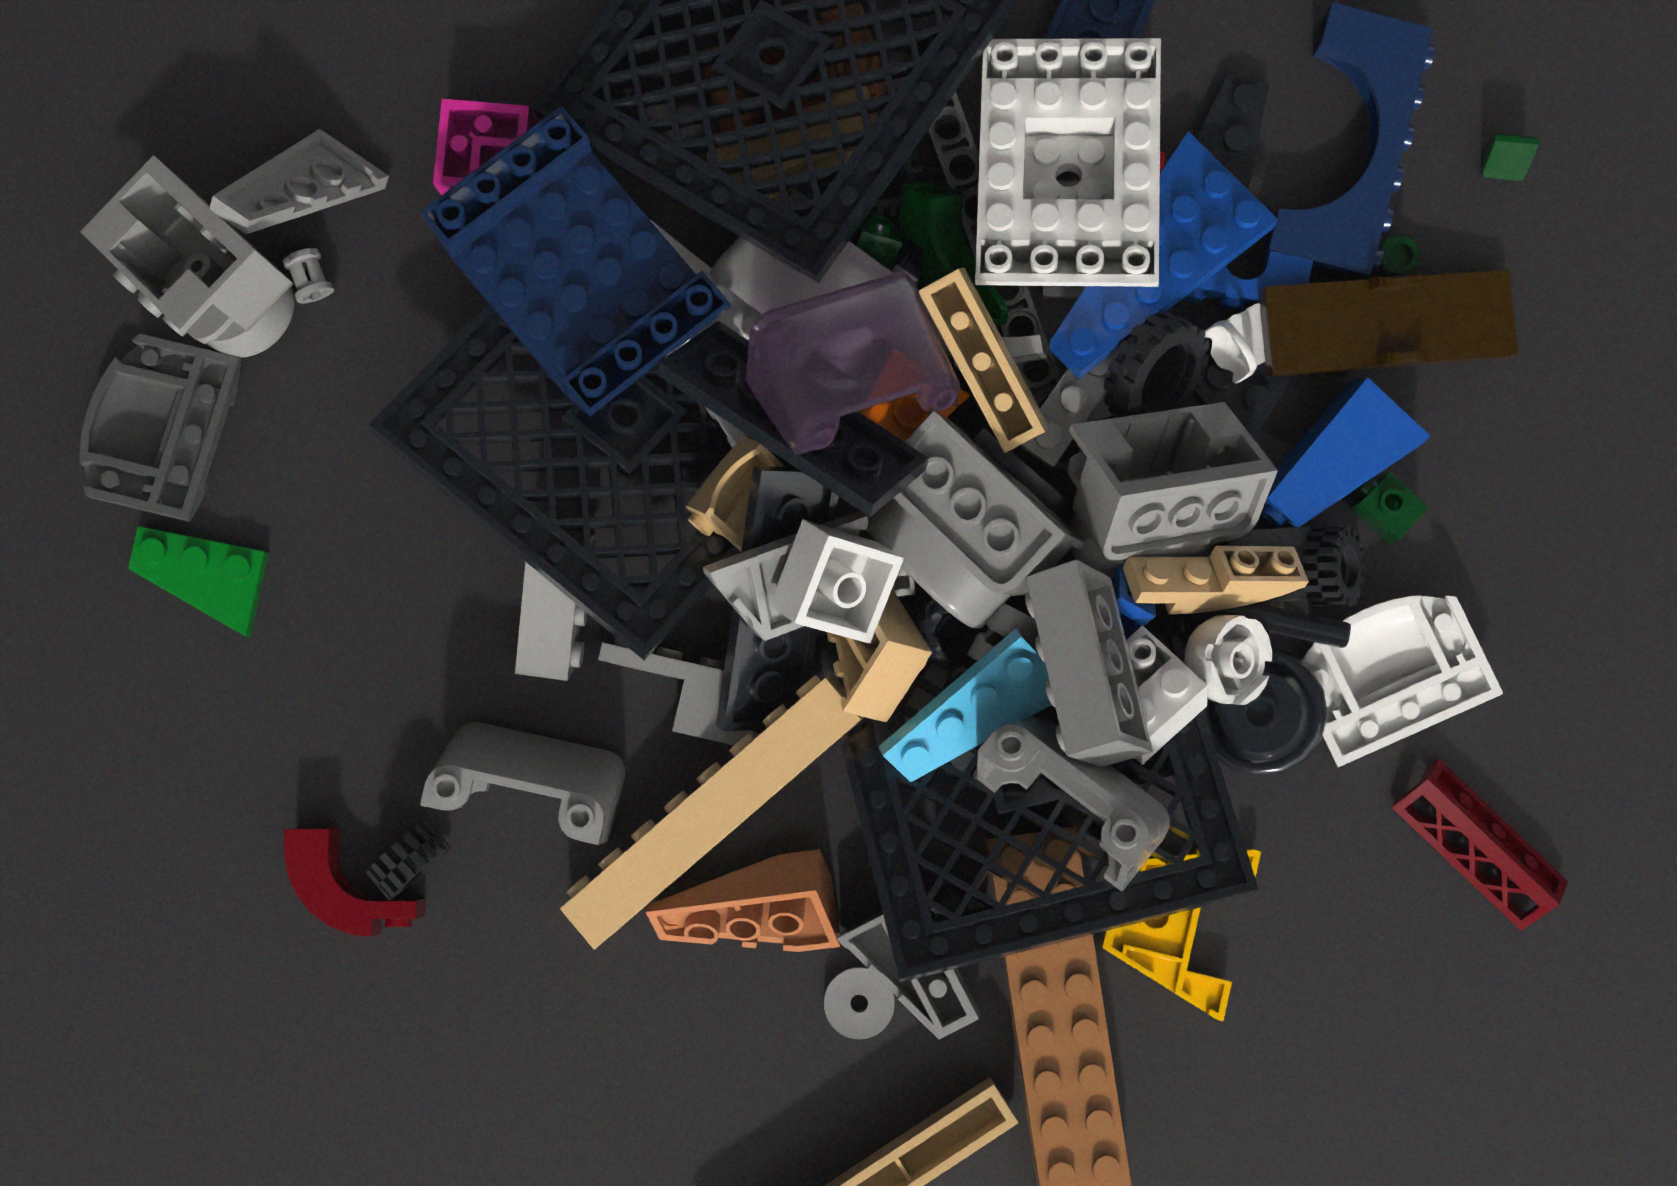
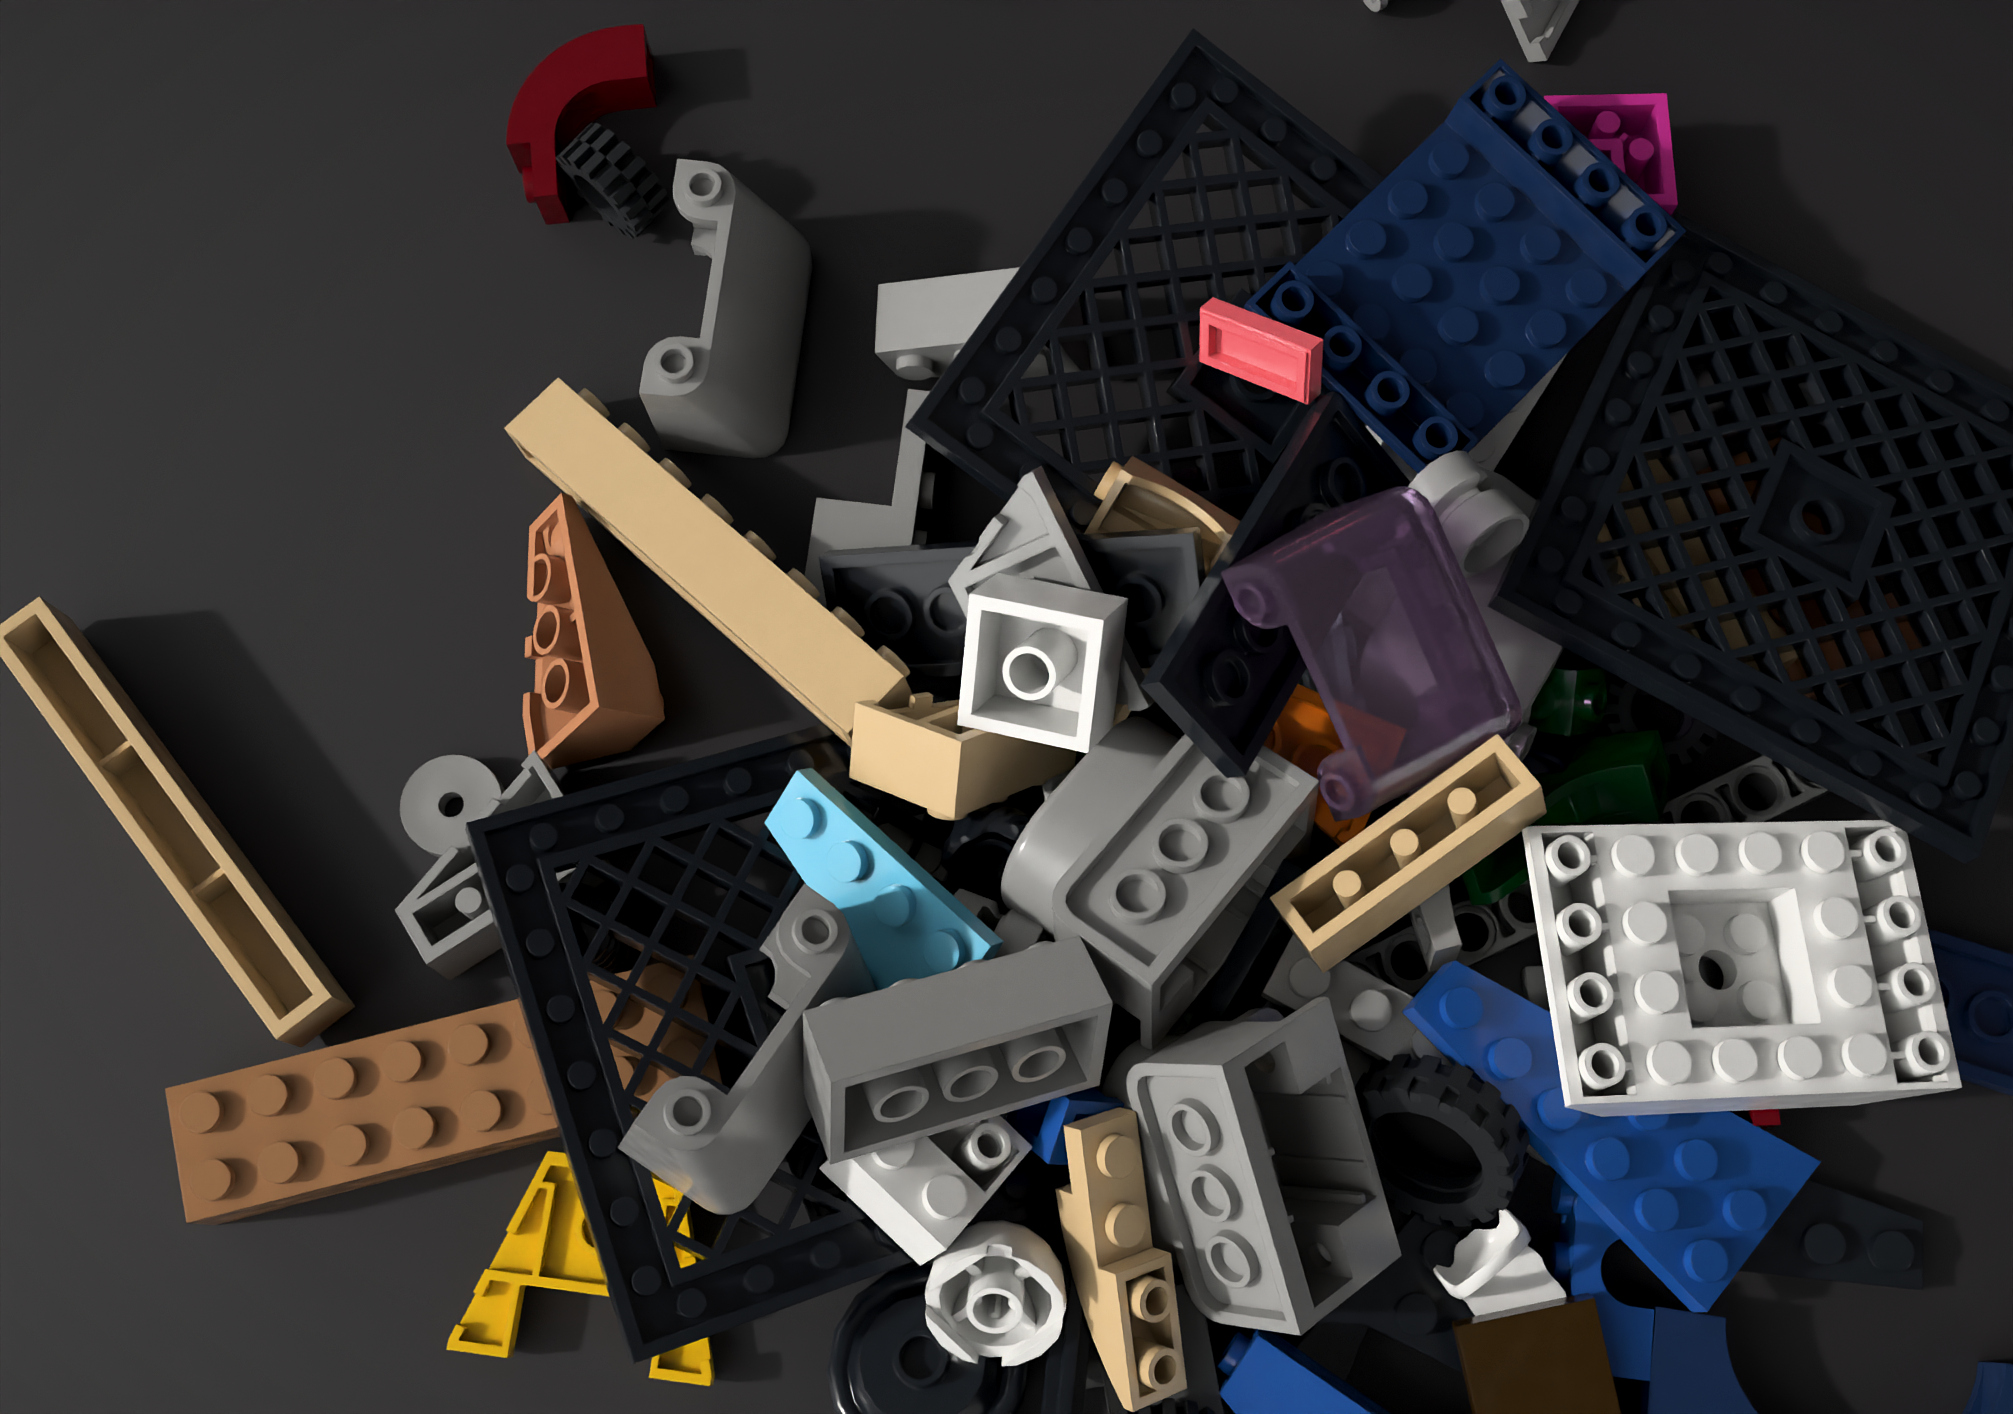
camera: 80 degrees right, 10 degrees down
none -> coral tile [1199,297,1324,405]
none -> light grey wheel [1401,450,1529,578]

